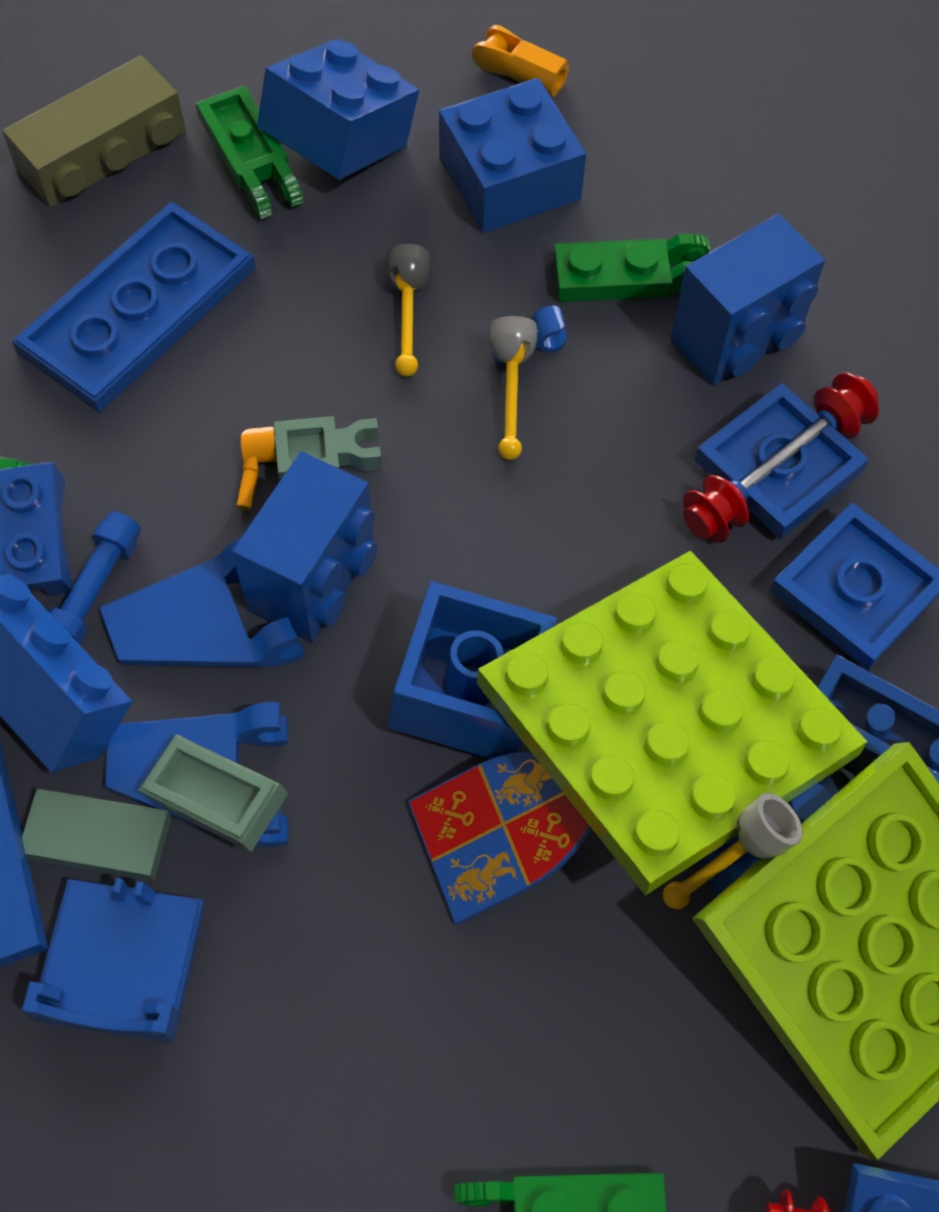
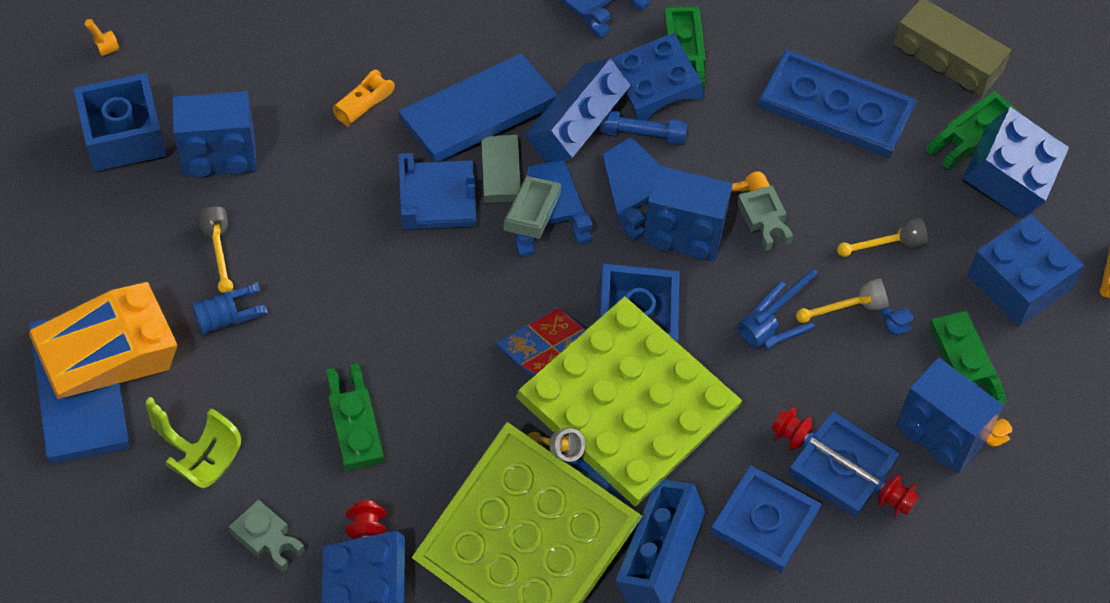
camera: 75 degrees right, 5 degrees down
none -> blue plant [738,269,817,350]

